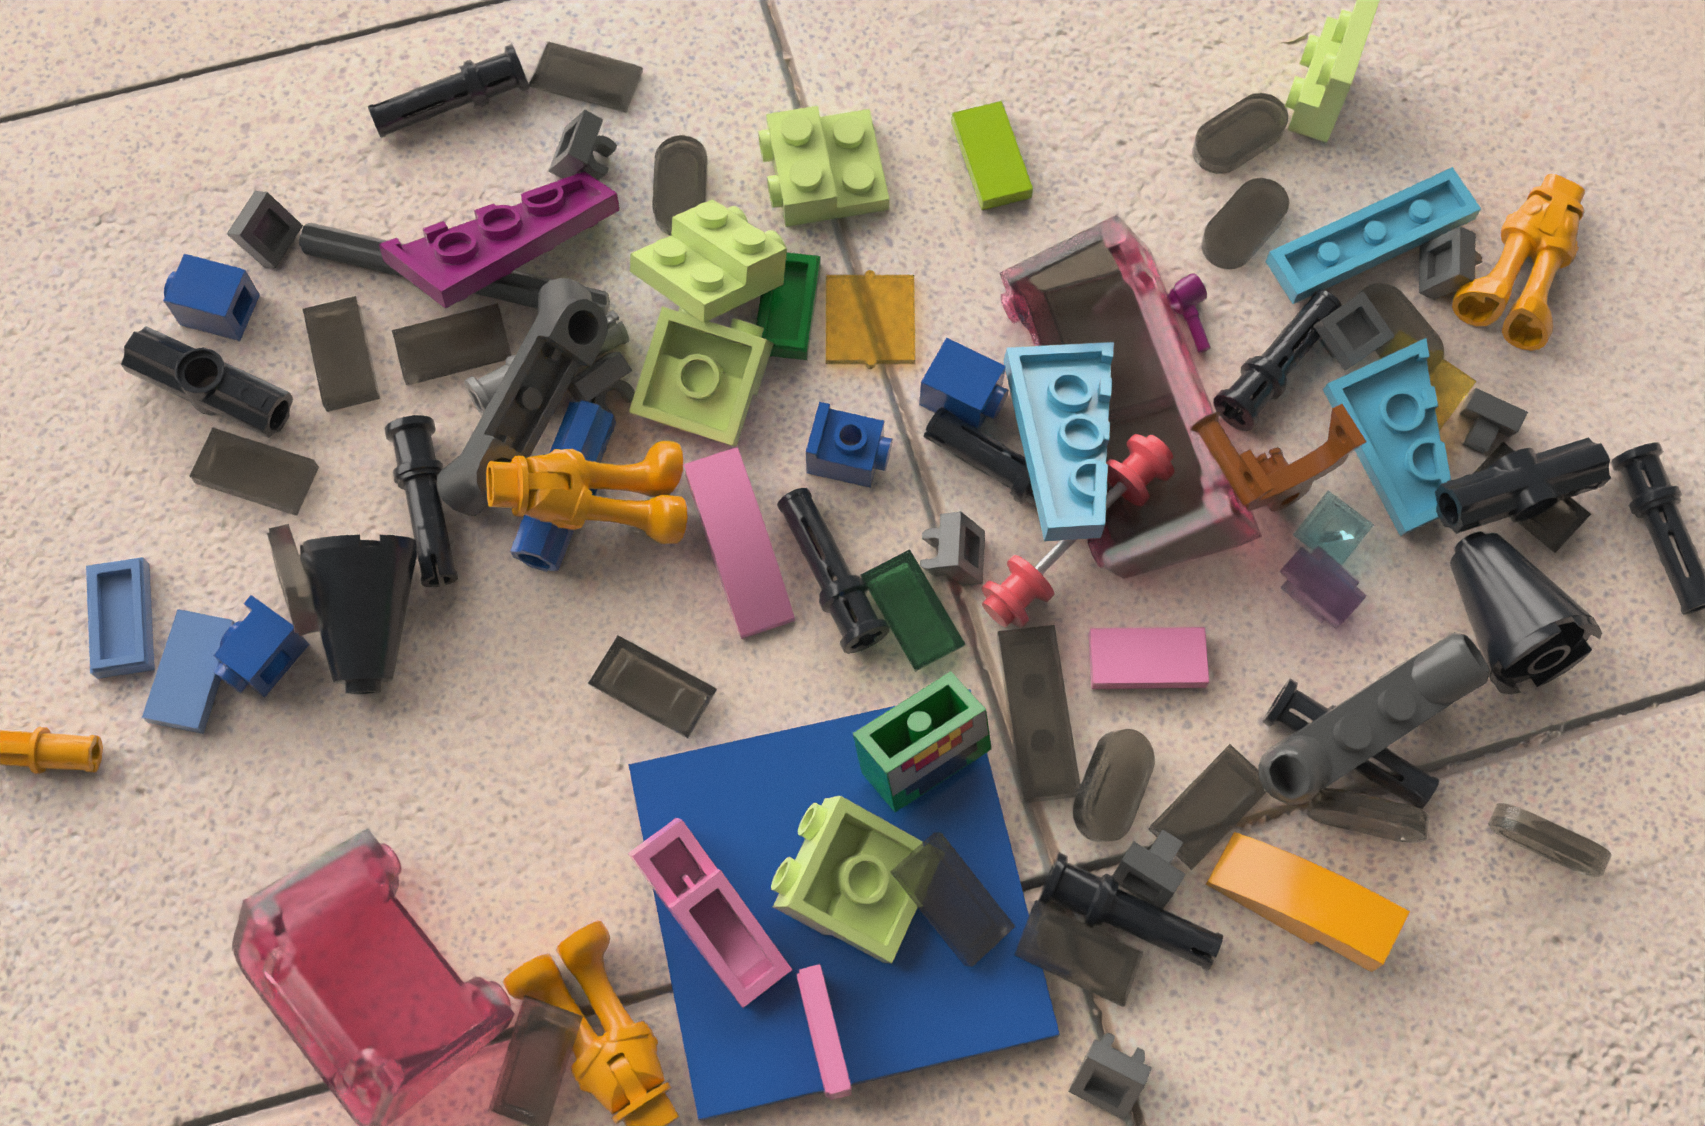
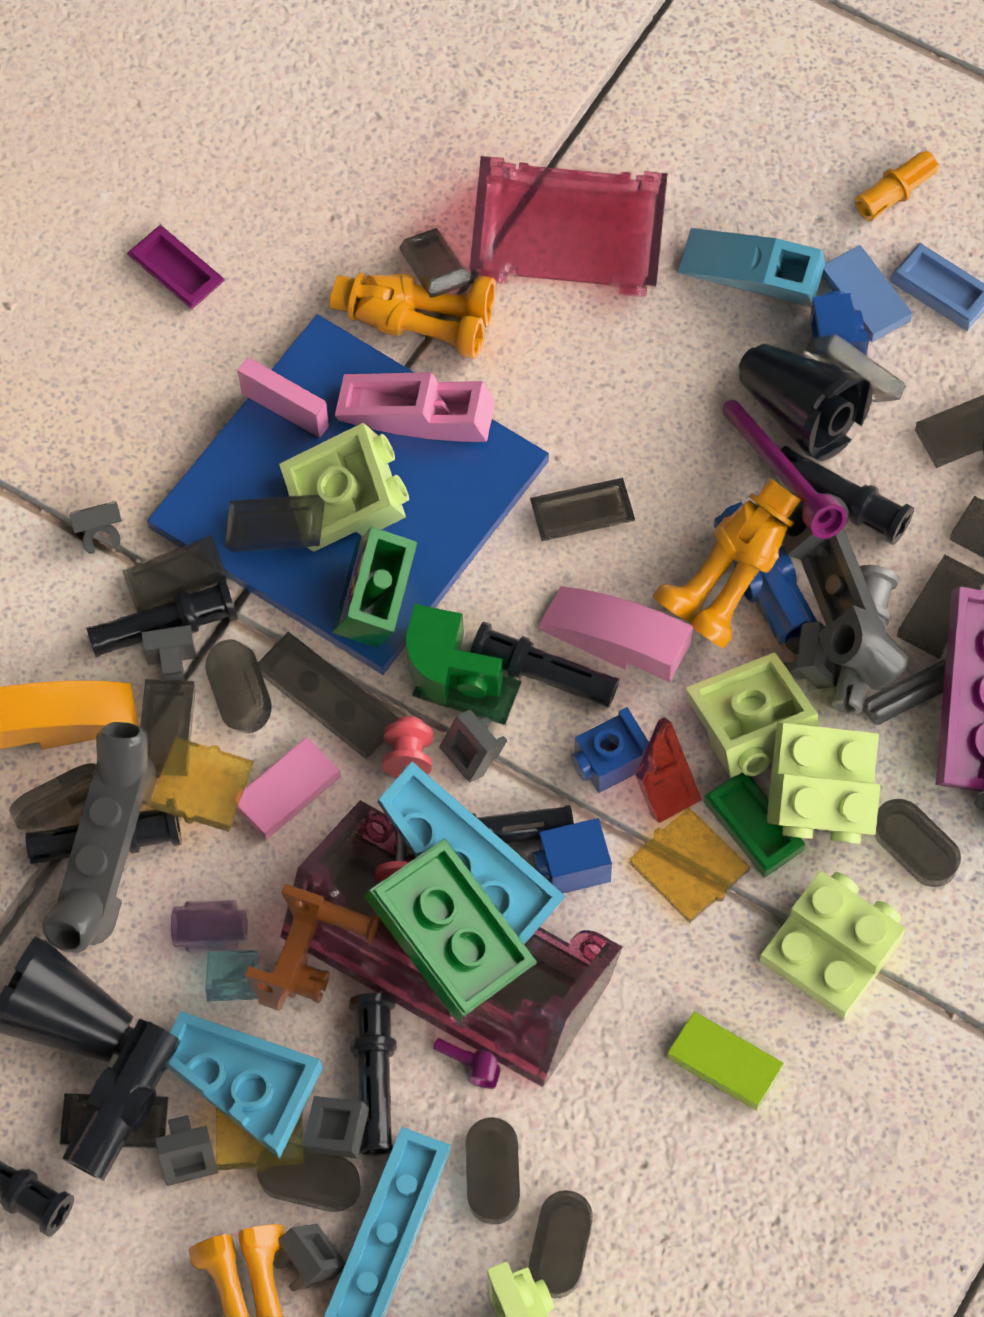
camera: 140 degrees right, 5 degrees down
none -> clear yellow piece [149,737,254,832]
none -> tile [364,838,537,1022]
none -> green brick [406,604,503,705]
none -> clear red tile [636,717,702,823]
none -> medium azure slope [678,228,825,307]
none -> magenta piece [722,400,847,539]

